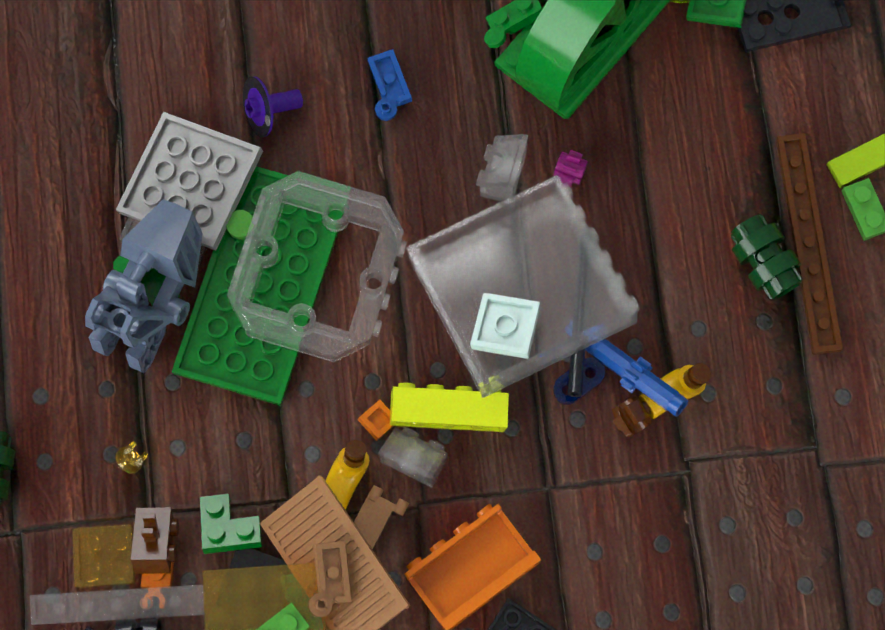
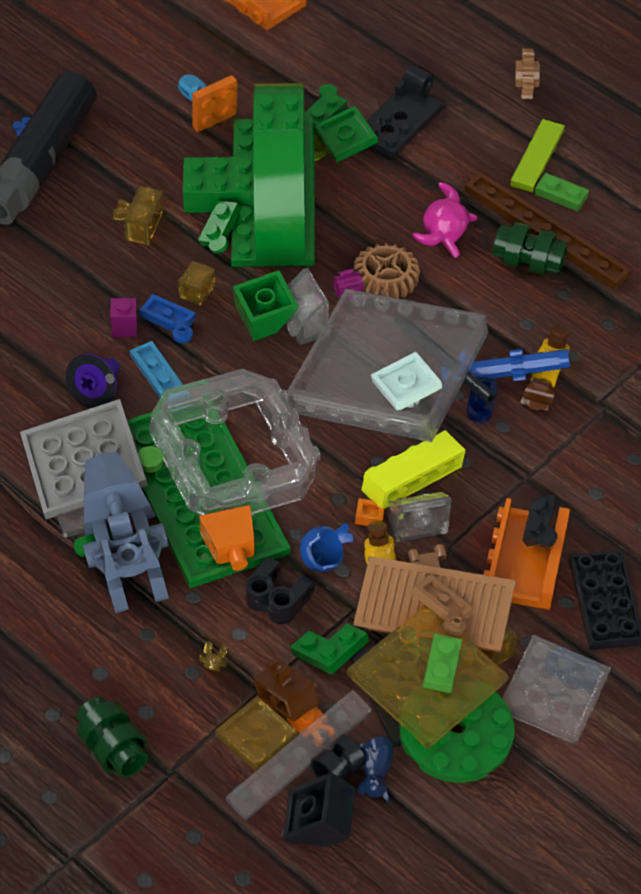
camera: 45 degrees left, 25 degrees down
none -> magenta brick [111,298,137,337]
none -> dark azure tile [130,341,189,407]
none -> clear yellow brick [179,261,215,306]
none -> orange torso [199,505,254,571]
none -> green slope [233,270,298,341]
none -> black piece [246,557,316,624]
none -> blue hat [300,523,354,572]
none -> medium nougat gear [353,243,420,303]
none -> dark pink piece [413,182,477,258]
none -> black hinge [522,494,561,548]

